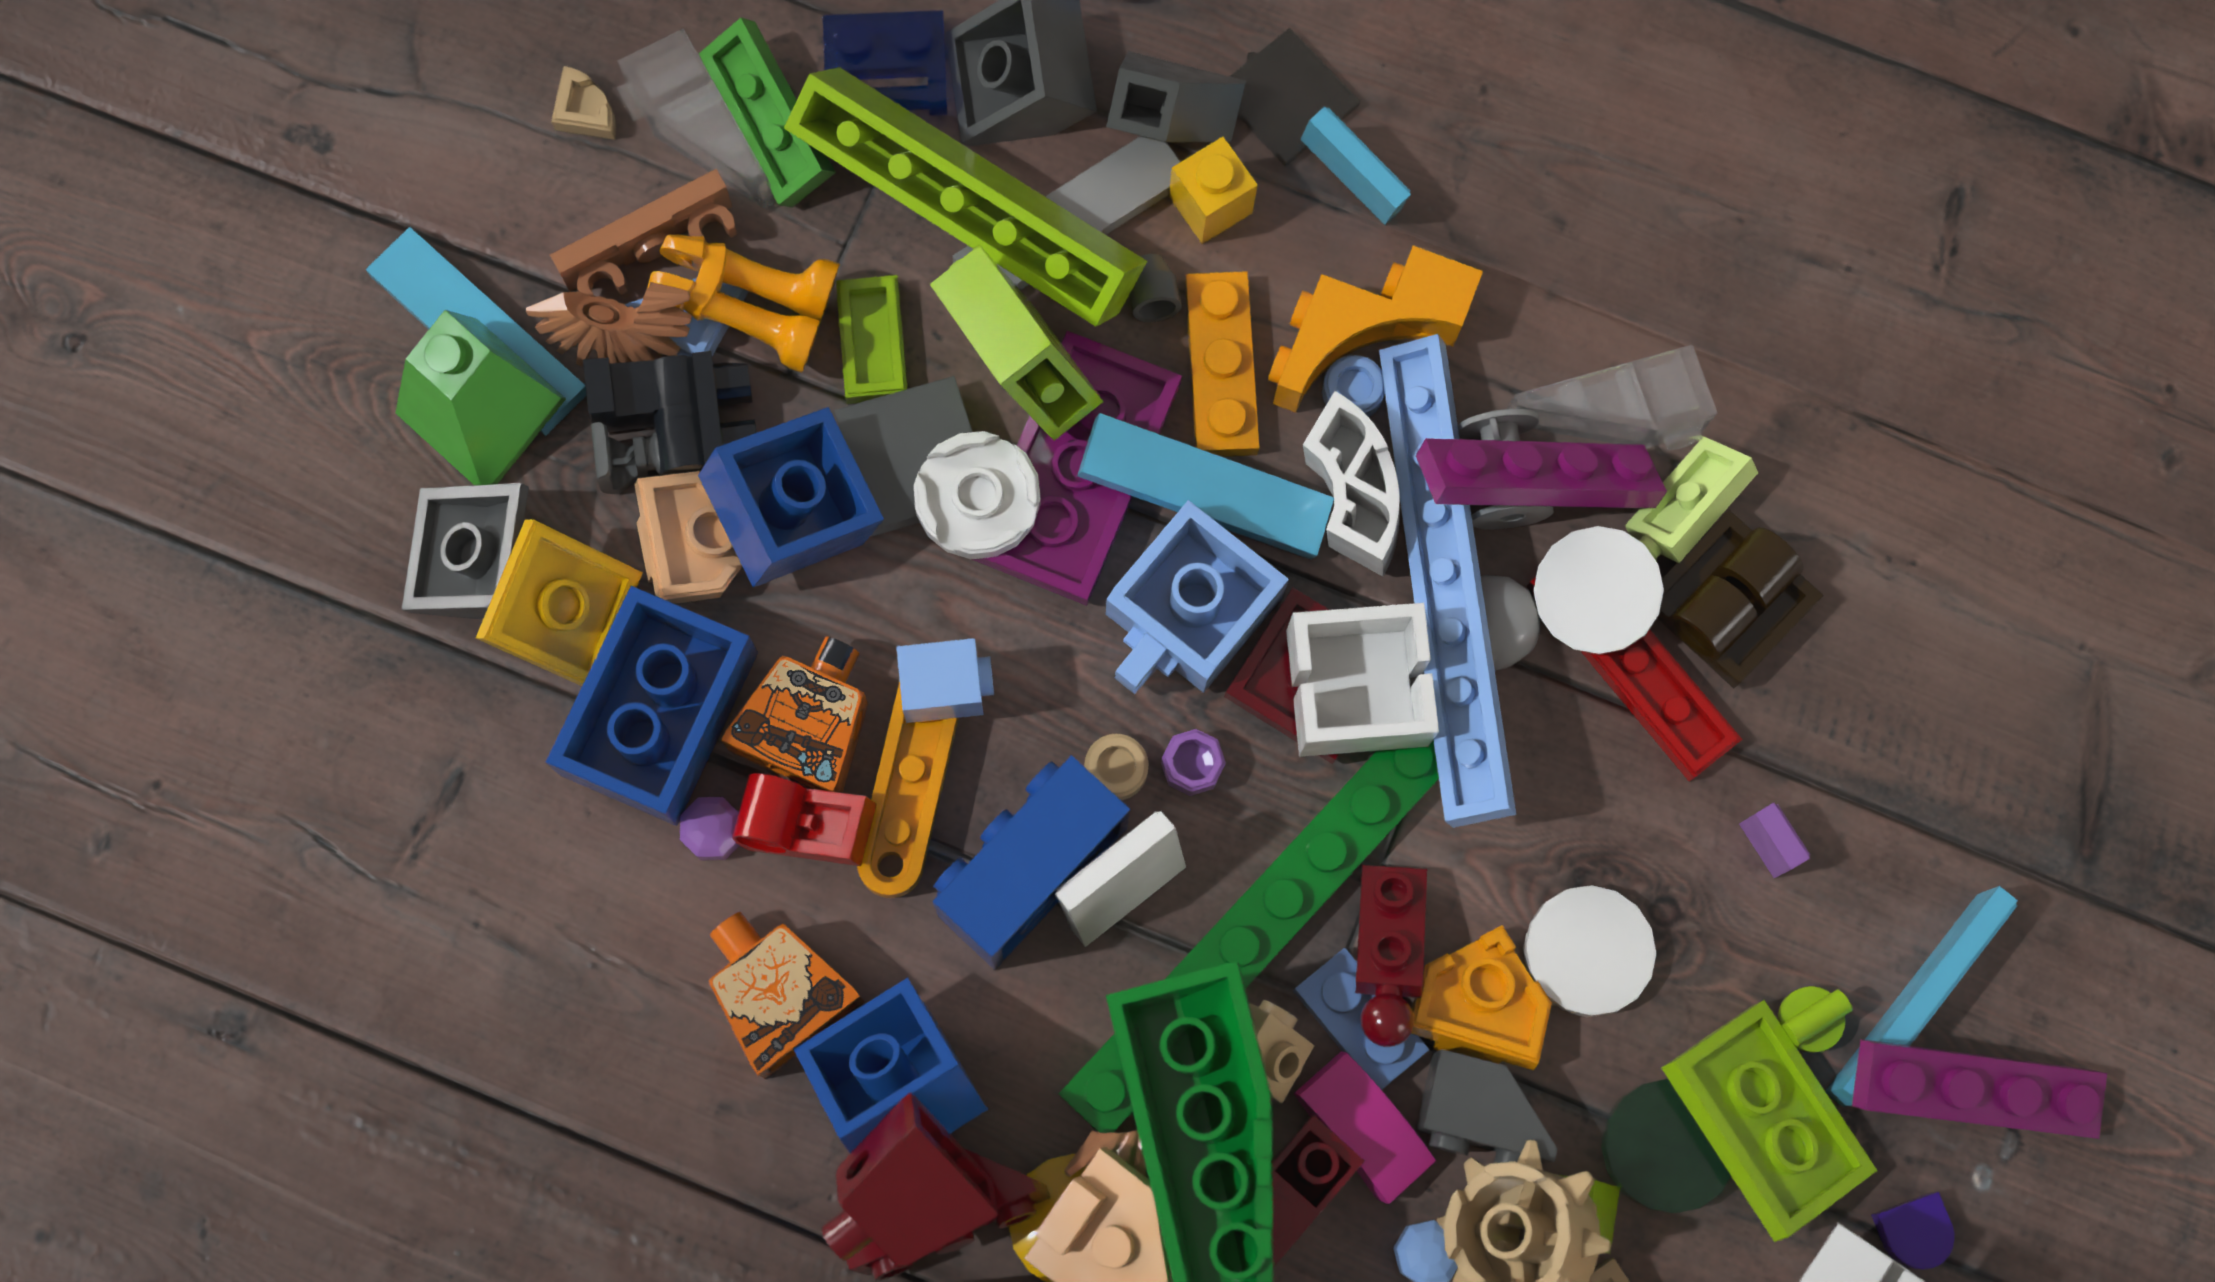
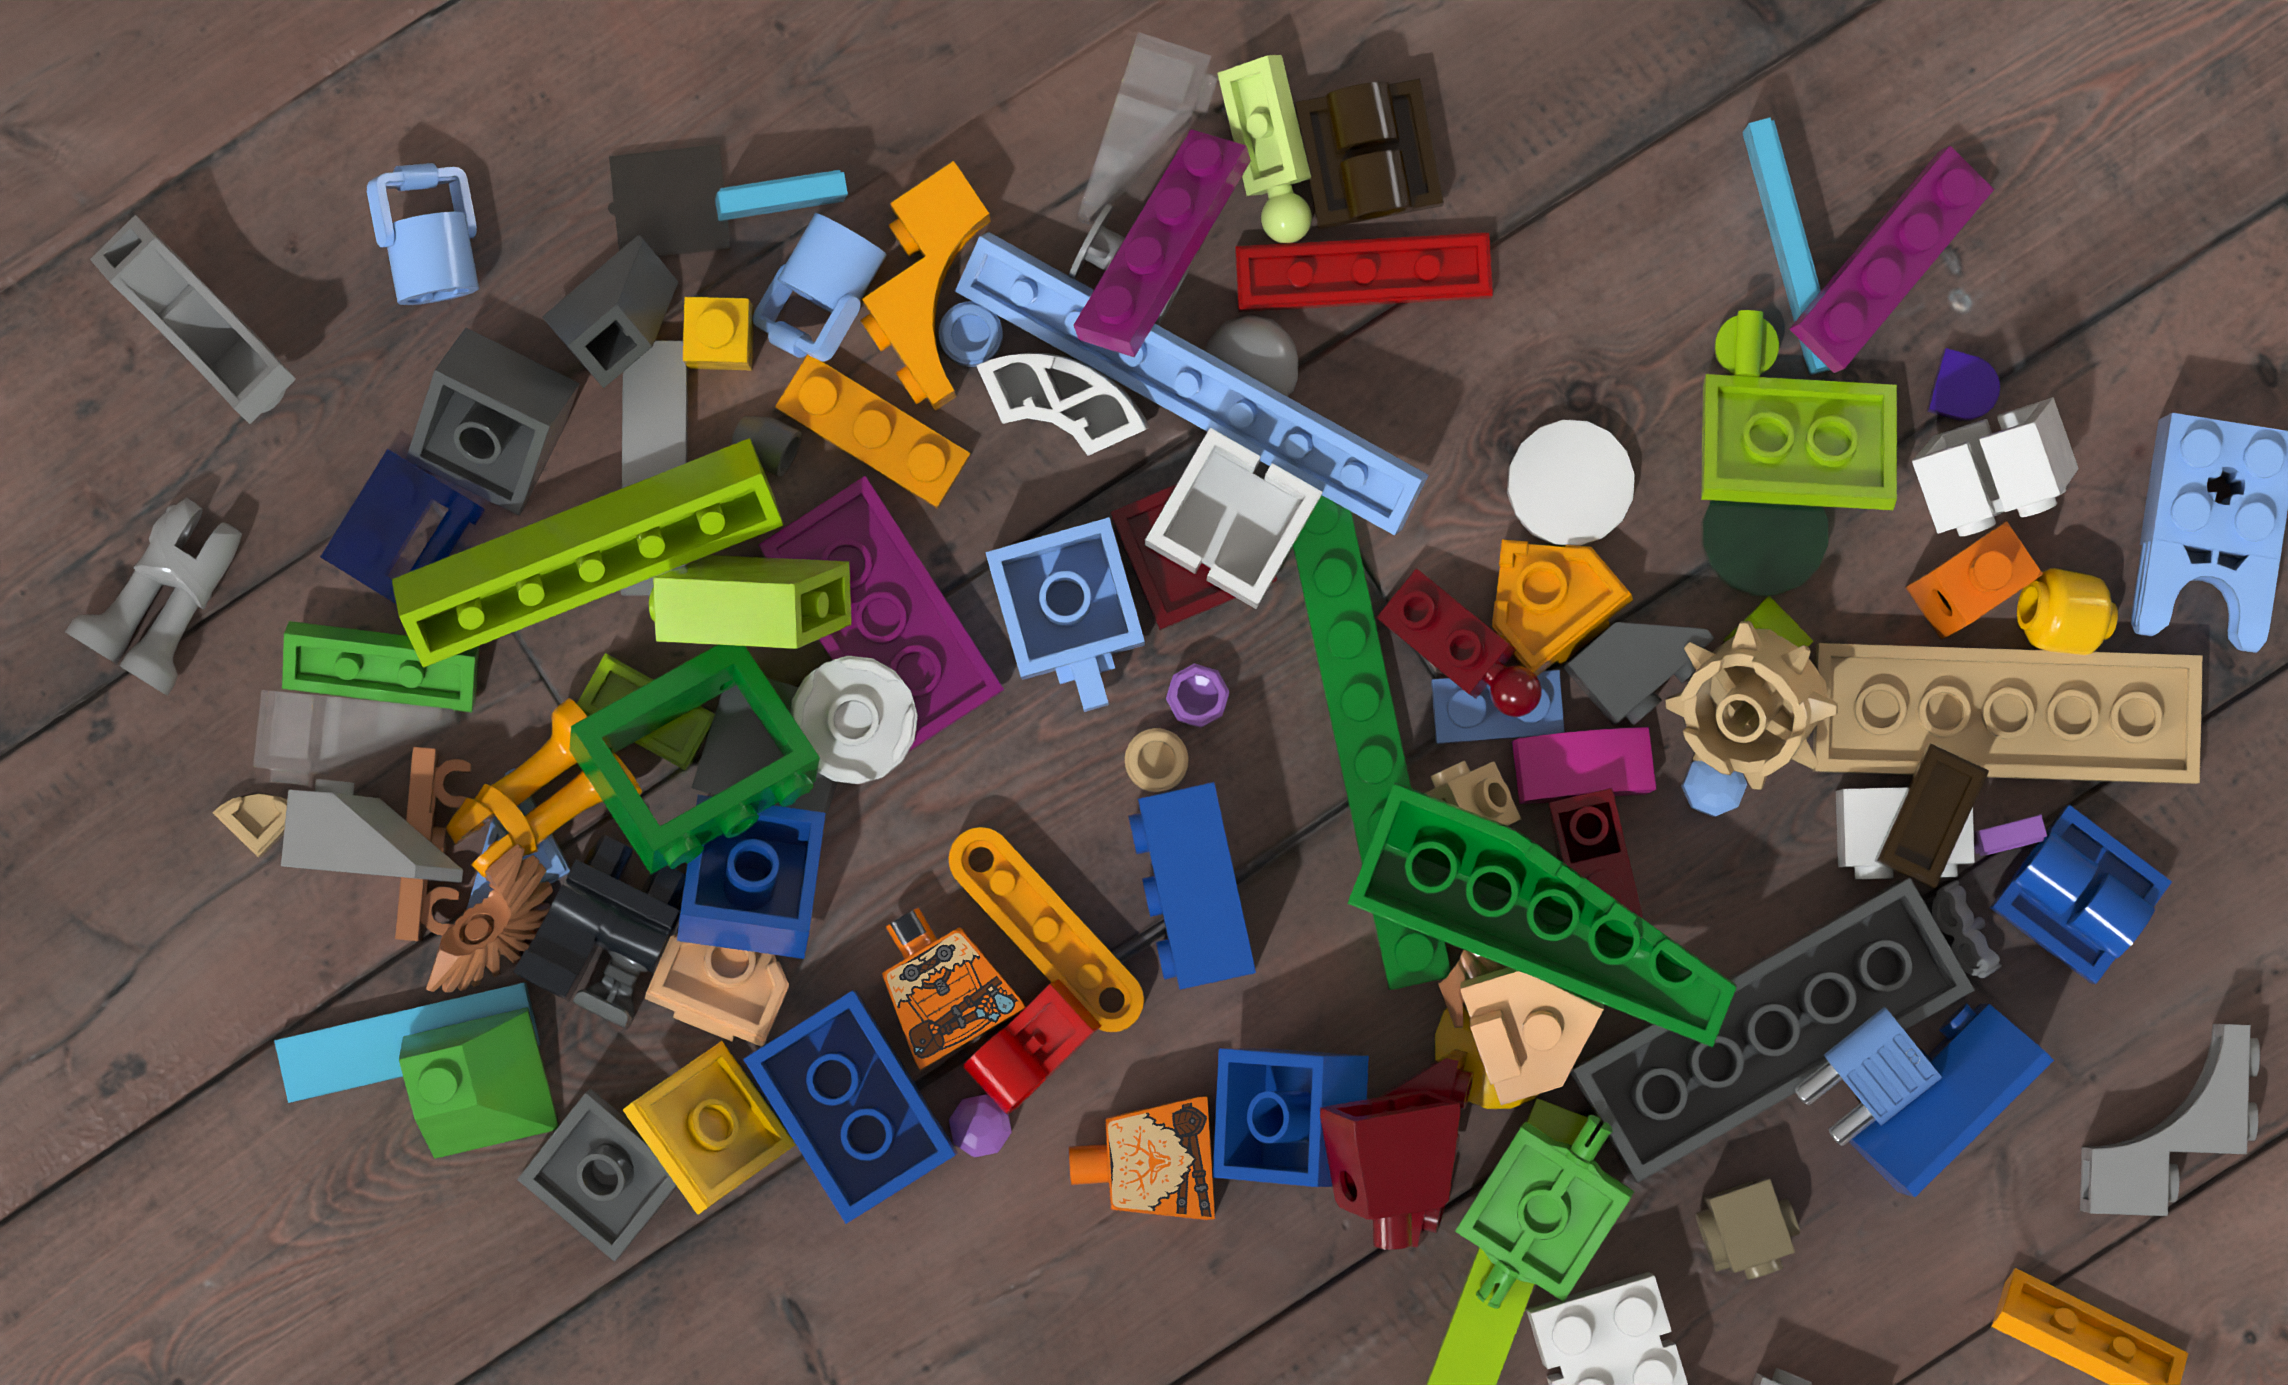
camera: 50 degrees left, 10 degrees up
light blue brick [896,638,994,723] -> none
white tile [1055,811,1186,947] -> none
medium azure tile [1077,413,1334,560] -> none
white tile [1533,526,1664,655] -> none
medium lavender tile [1739,803,1810,878] -> none
none -> light grey slope [281,779,463,883]
none -> green window [569,645,820,874]
none -> light blue piece [753,213,887,362]

